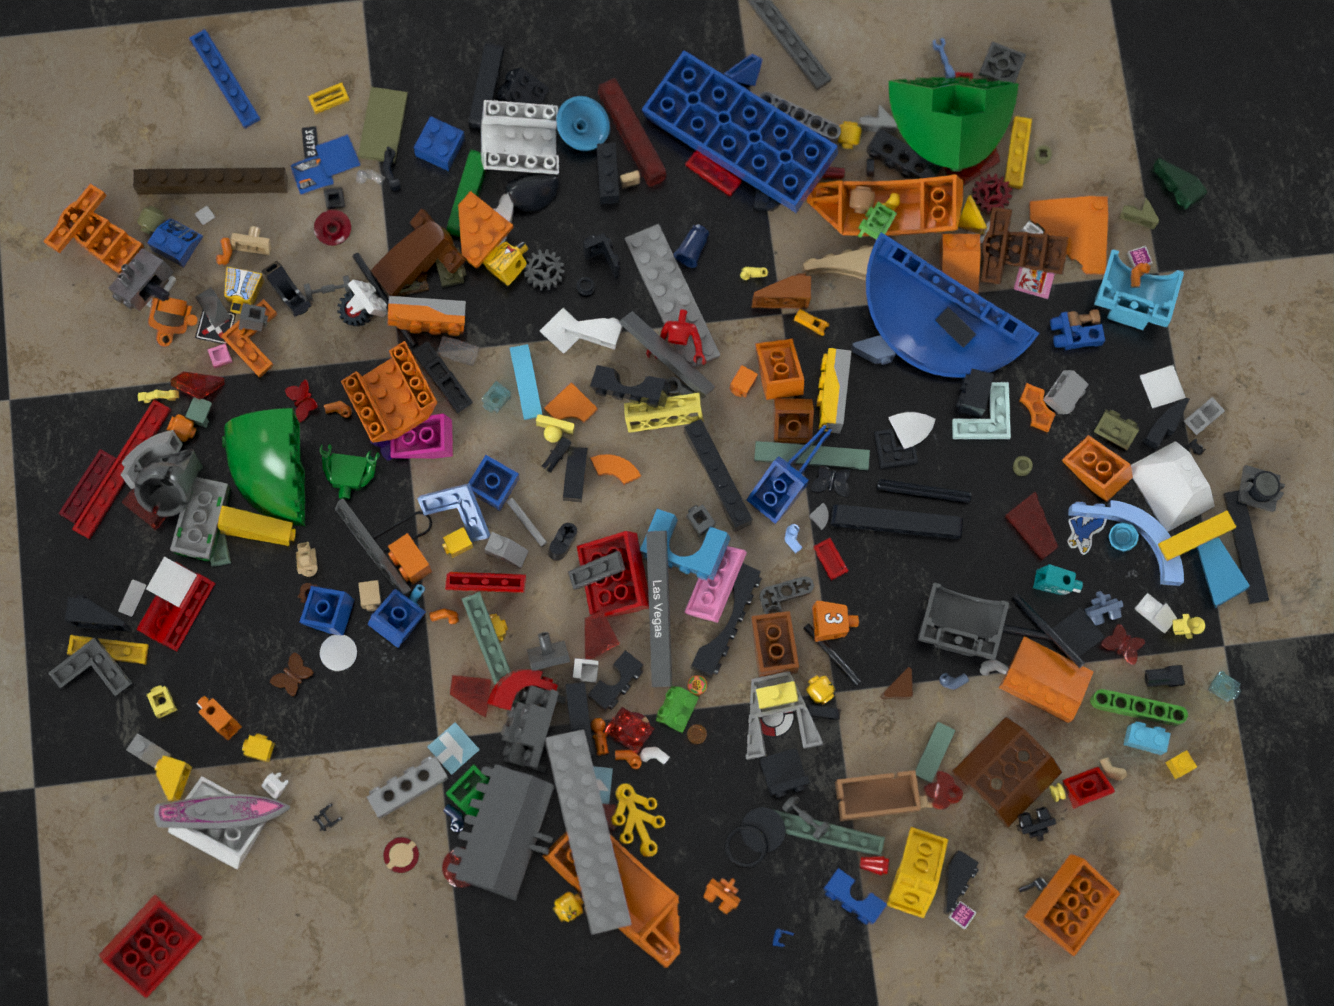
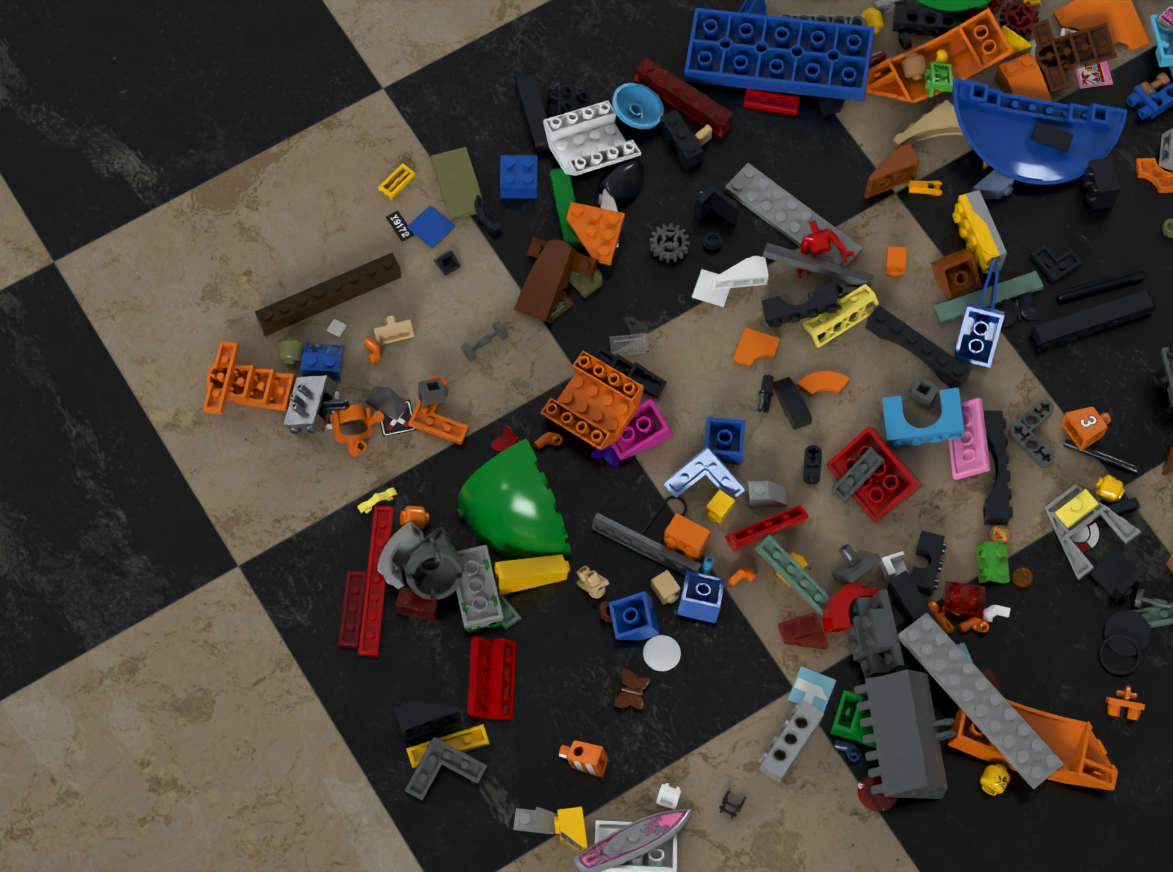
camera: 20 degrees left, 10 degrees down
white sticker [118,580,146,616] -> none
white sticker [146,557,197,607] -> none
light yellow brick [147,686,177,718] -> none
clear red wing [171,371,224,400] -> none
sand green panel [185,396,212,428] -> none
blue tile [189,29,261,129] -> none
bright pink tile [208,343,232,368] -> none
torso [224,267,265,314] -> none
yellow brick [242,733,275,763] -> none
black arch [262,261,312,317] -> none
blue sticker [291,155,334,195] -> none
dark red dish [314,210,351,246] -> none
green torso [319,444,380,500] -> none
white plate [337,279,388,327] -> none
black piece [352,252,418,348] -> none
clear arm [356,169,385,185] -> none
sticker [383,837,419,873] -> none
orange piece [388,296,466,336] -> none
clear light blue brick [482,381,511,413] -> none
yellow torso [483,241,528,286] -> none
light grey bar [507,498,547,547] -> none
medium azure slope [510,344,542,420] -> none
light yellow tile [536,414,575,443] -> none
clear red wing [584,609,620,660] -> none
yellow plant [612,784,665,857] -> none
dark grey tile [646,531,673,687] -> none
dark blue plant [673,224,709,268] -> none
light yellow arm [740,267,768,280] -> none
dark orange slope [751,611,799,677] -> none
orange slope [755,339,804,400] -> none
light blue arm [785,524,803,554] -> none
light grey tile [809,503,828,530] -> none
red tile [813,538,849,581] -> none
white sticker [888,412,936,449] -> none
light aqua plate [952,382,1011,439] -> none

